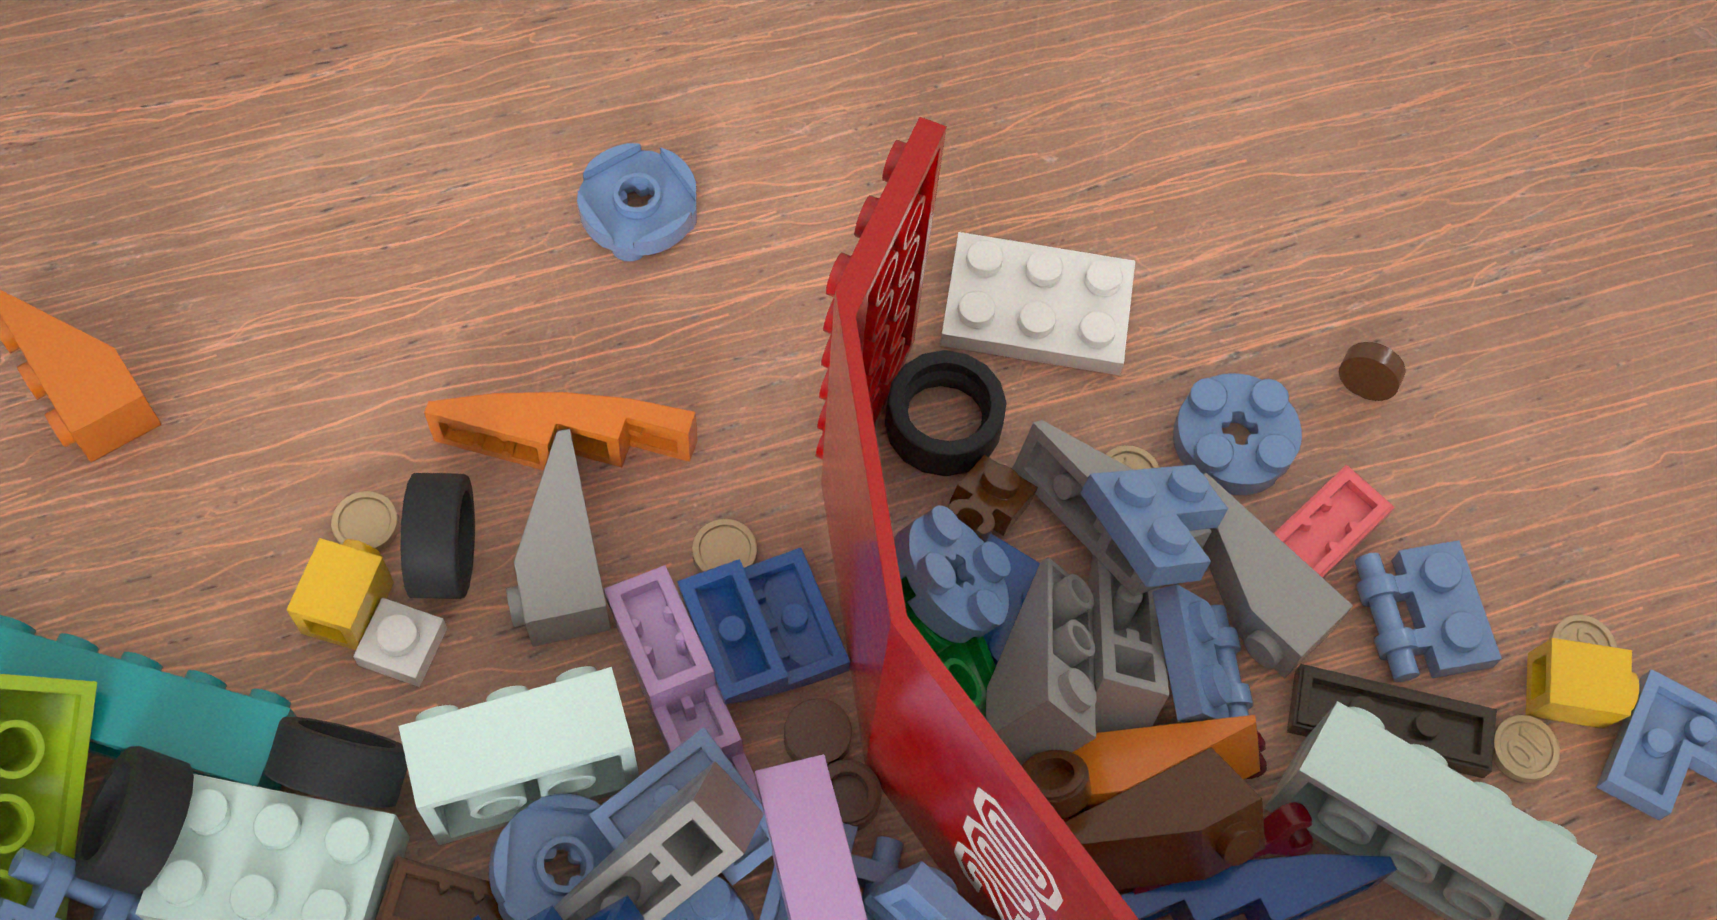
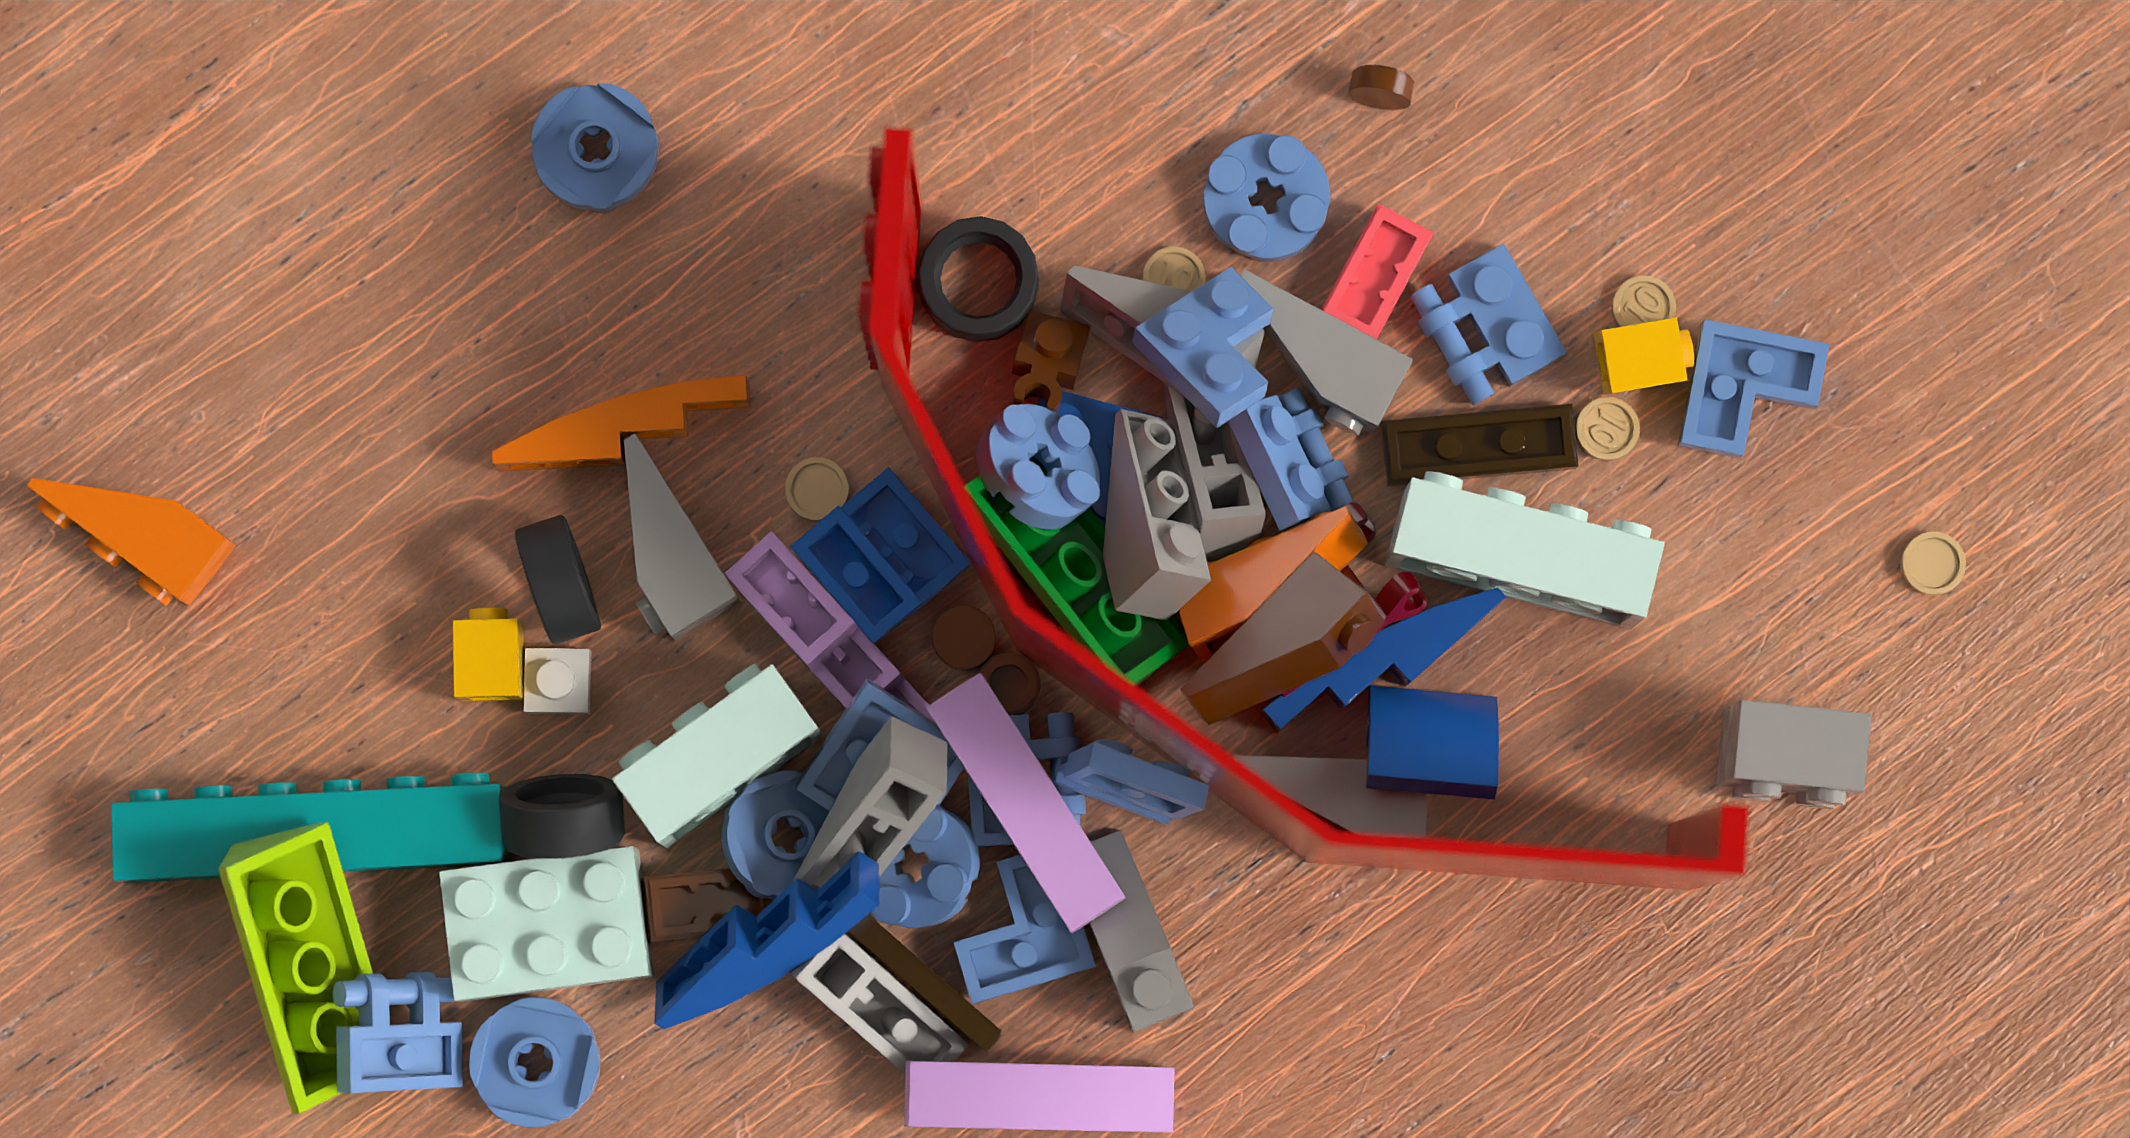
camera: 15 degrees left, 20 degrees up
black tyre [75,746,194,895] -> none
tan piece [331,491,399,552] -> none
white plate [940,232,1135,376] -> none
reddish brown tile [1022,750,1092,819] -> none

